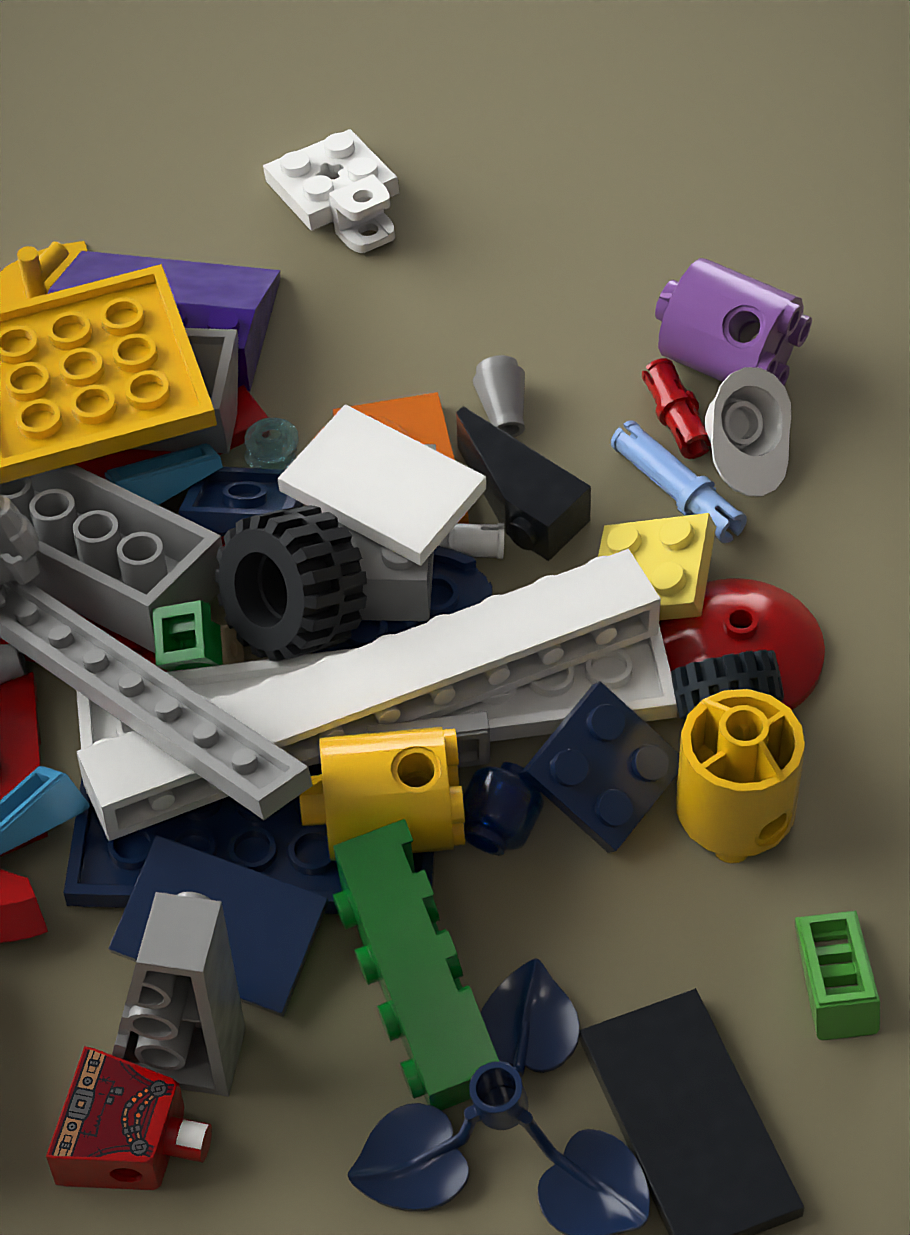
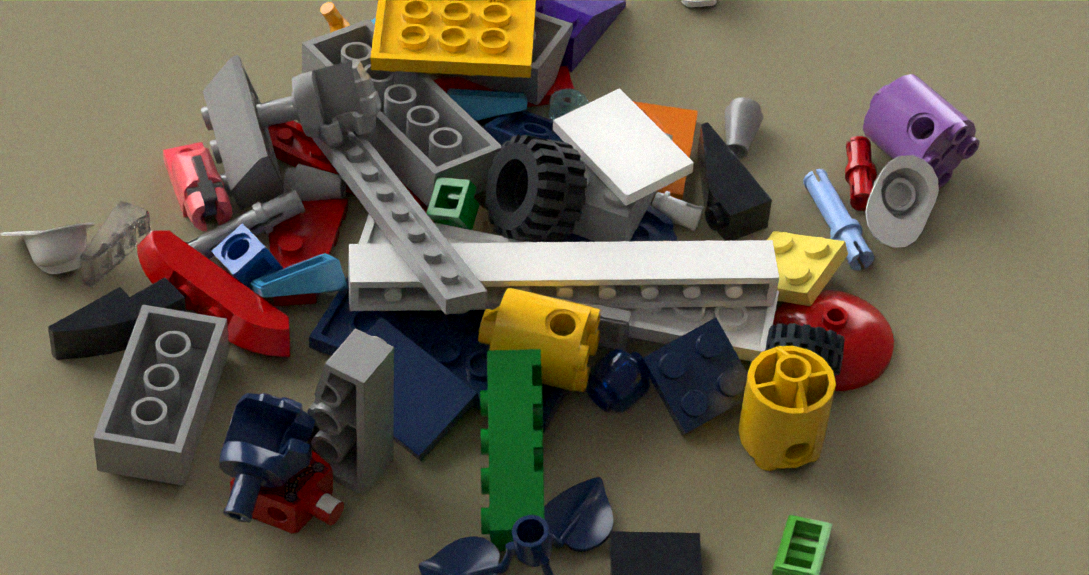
camera: 15 degrees right, 5 degrees down
none -> dark blue piece [219,393,315,523]

